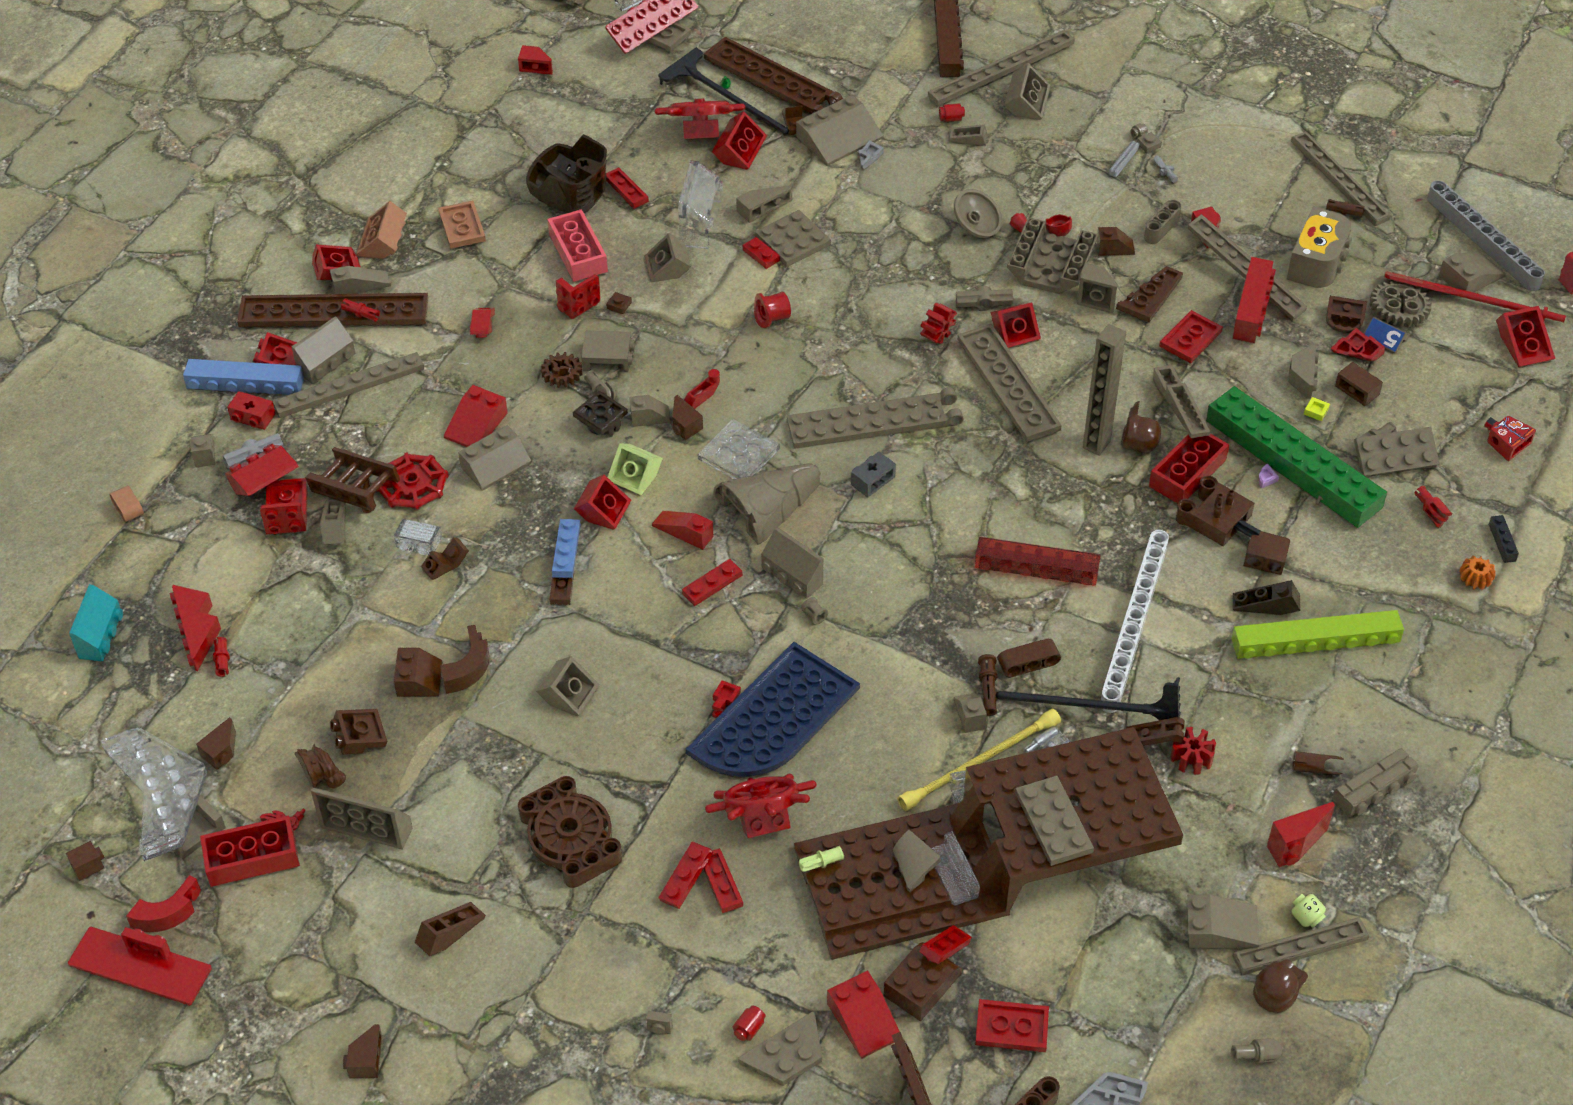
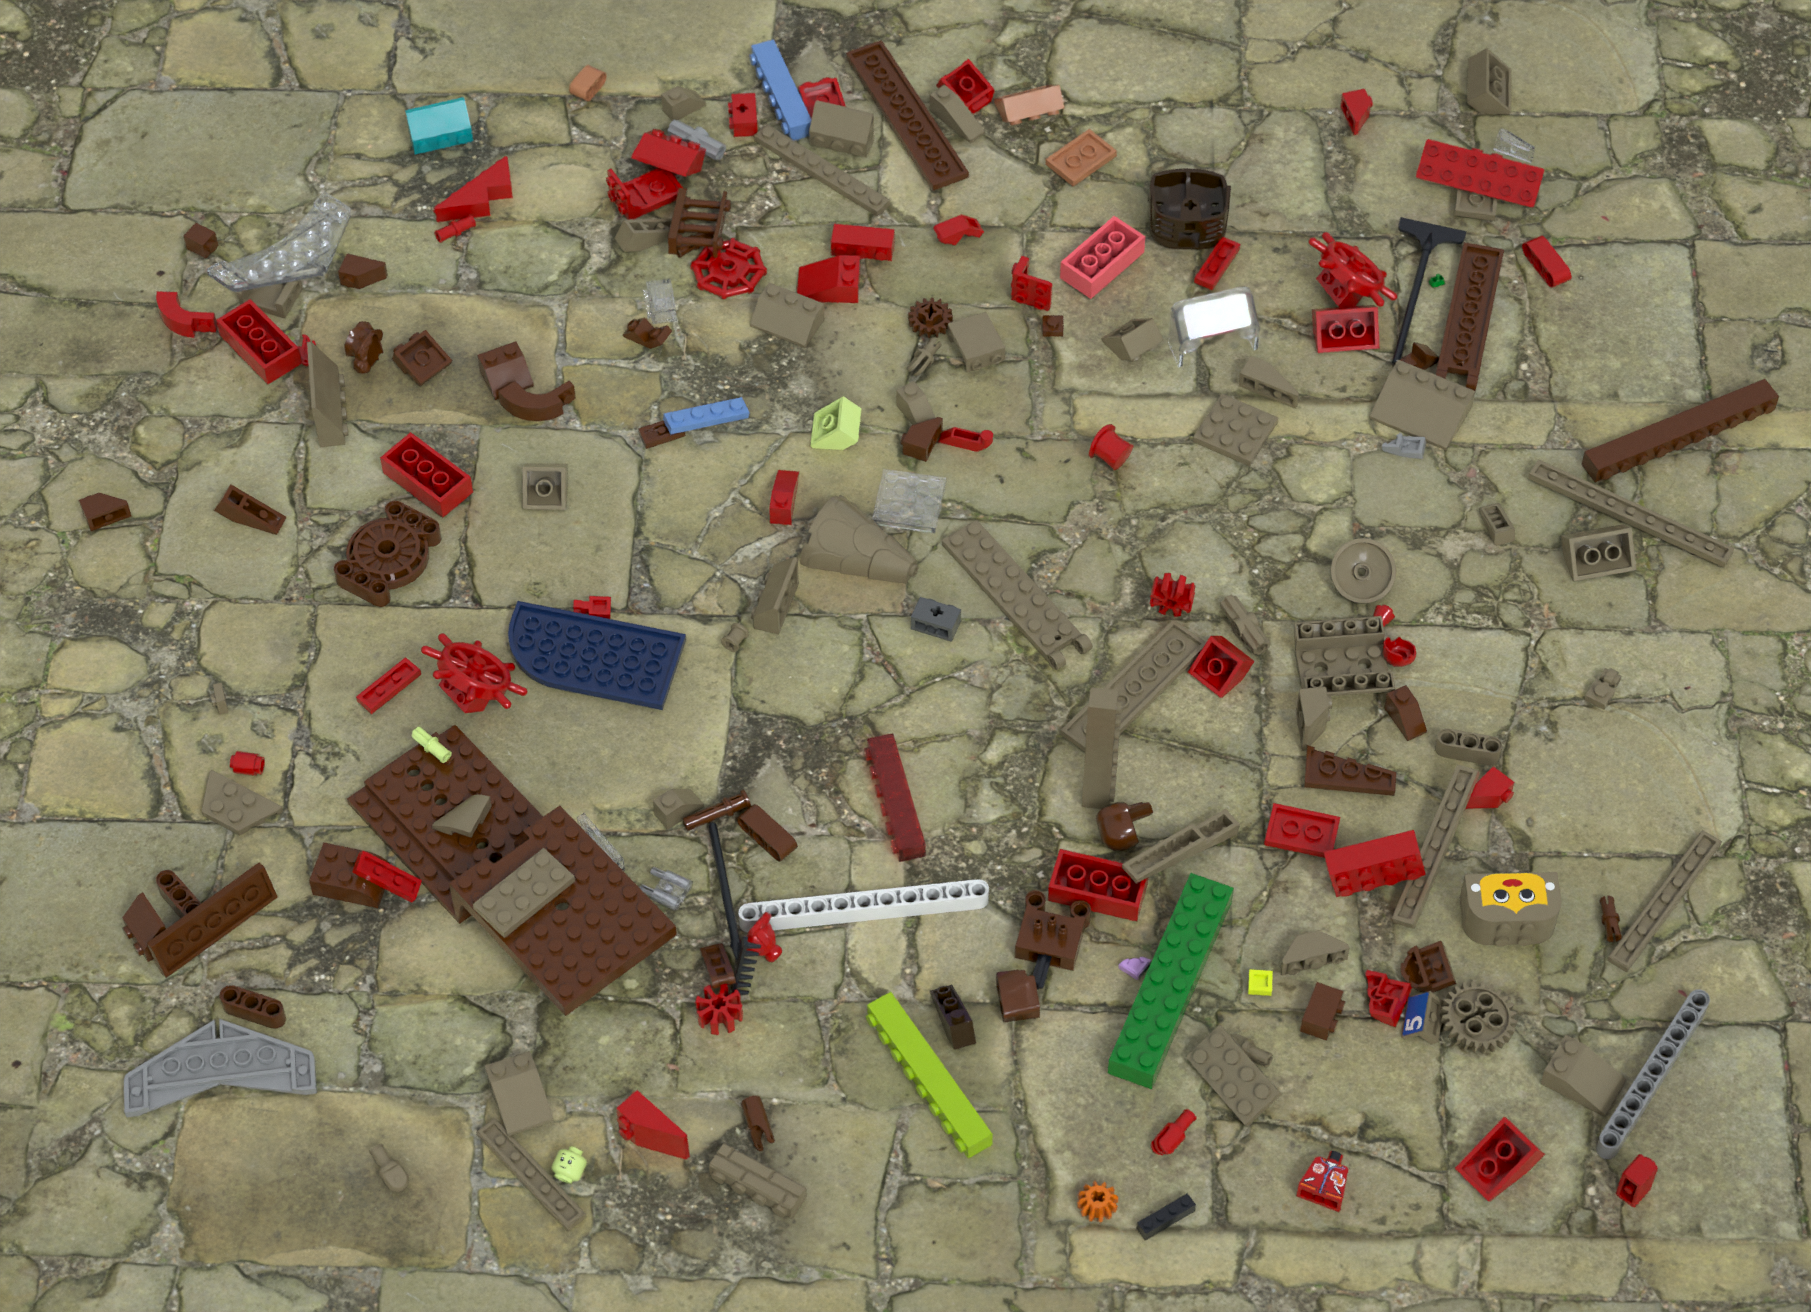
camera: 65 degrees right, 5 degrees up
red bracket [68,926,212,1006] -> none
red pin [341,298,380,322] -> none
dark brown piece [573,391,628,437] -> none
red slope [574,474,631,530] -> none
red plate [658,841,713,909] -> none
red plate [682,559,743,606] -> none
red plate [742,237,780,269] -> none
red slope [827,970,900,1059] -> none
light yellow hose [897,708,1061,812] -> none
clear panel [931,831,980,905] -> none
red brick [939,103,965,122] -> none
red plate [975,999,1049,1052] -> none
light grey axle [1109,141,1139,177] -> none
light grey piece [1154,155,1178,183] -> none
reddish brown piece [1253,960,1308,1013] -> none
red piece [1384,271,1566,323] -> none
none -> red brick [380,432,473,518]
none -> red hair [746,912,782,963]
none -> red brick [831,224,895,261]
none -> red beam [1522,235,1572,288]

